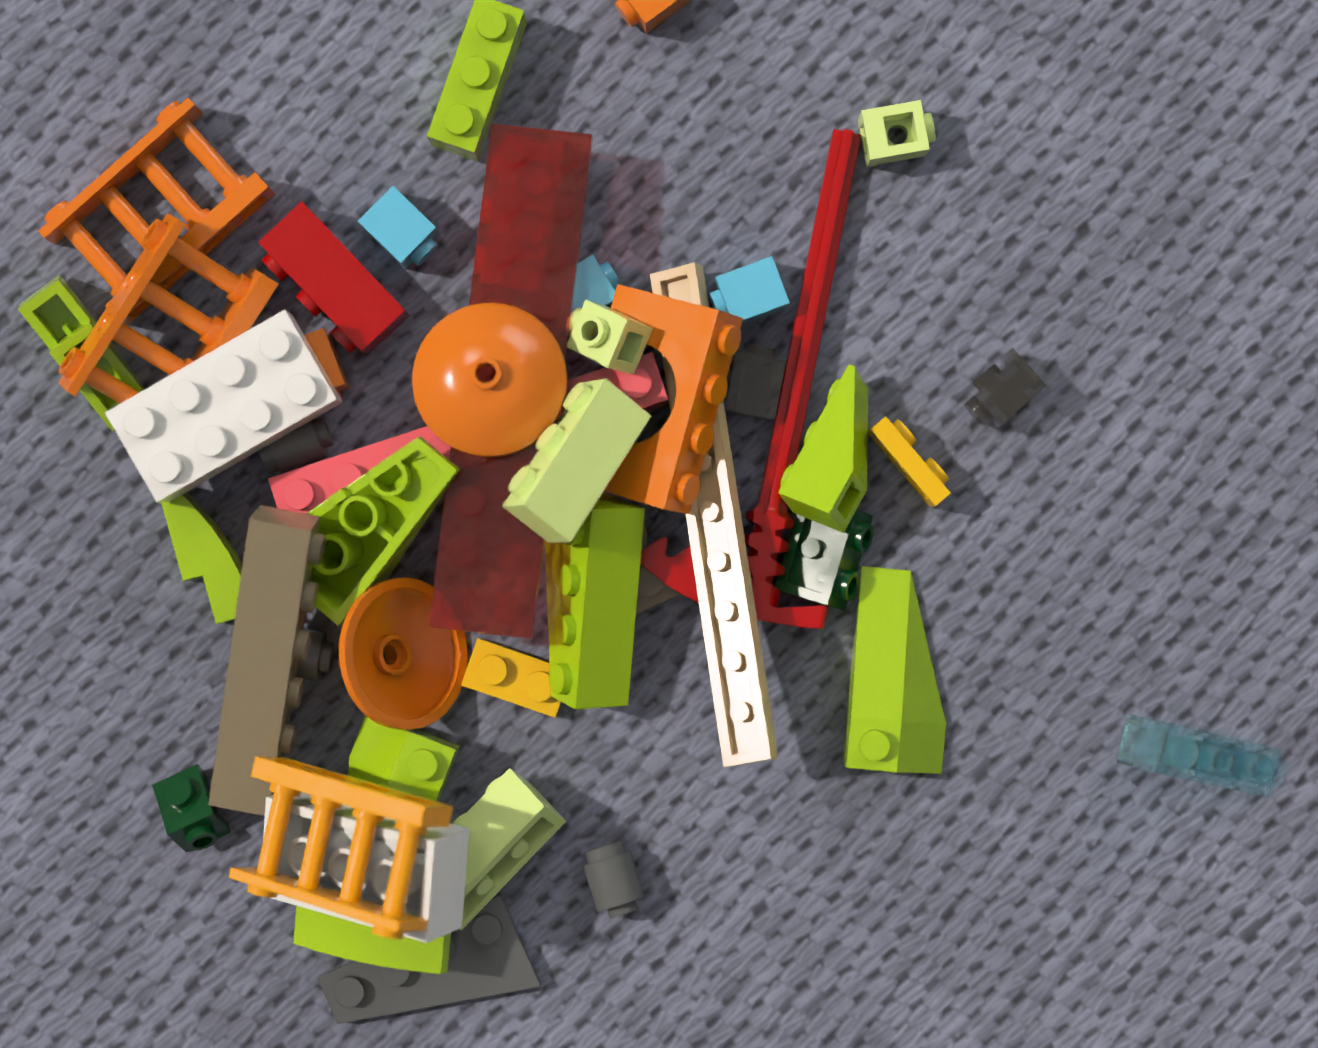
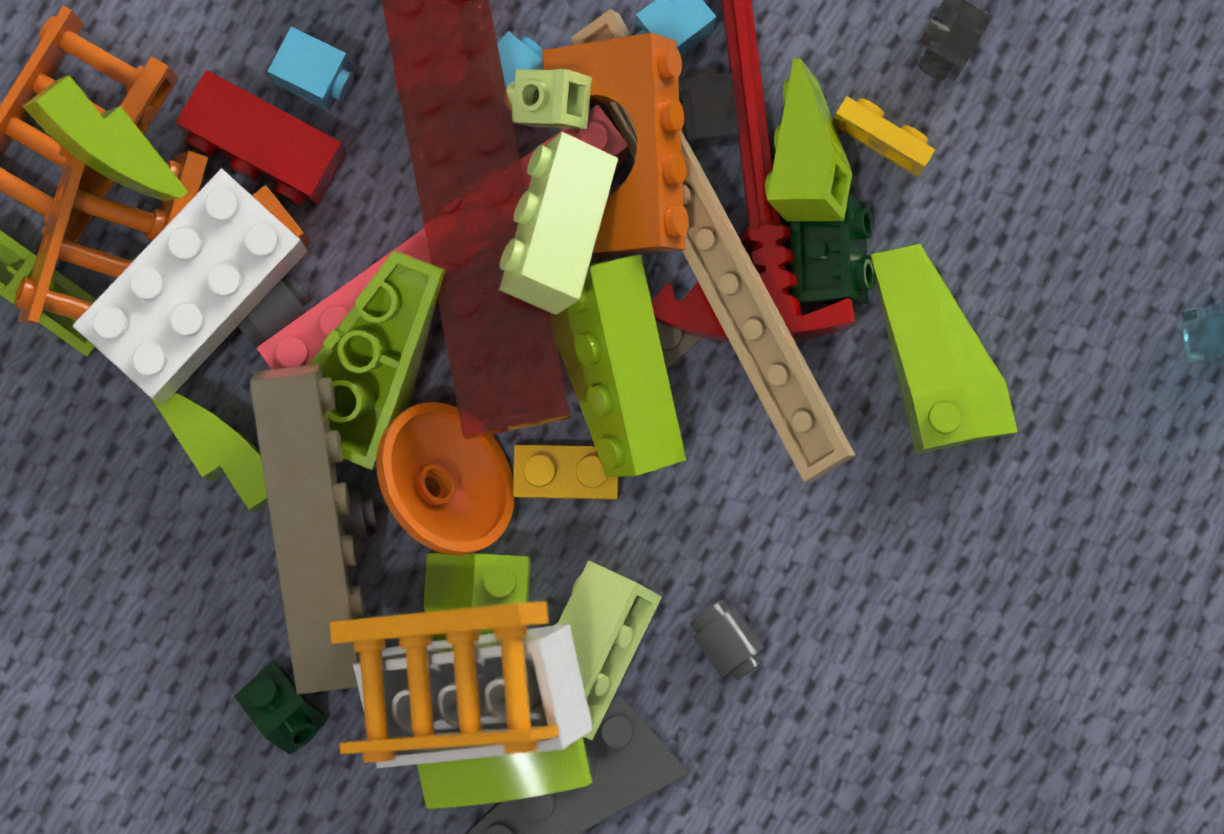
camera: 15 degrees left, 5 degrees down
orange dish [412,303,567,457] -> none
none -> lime slope [22,75,188,202]

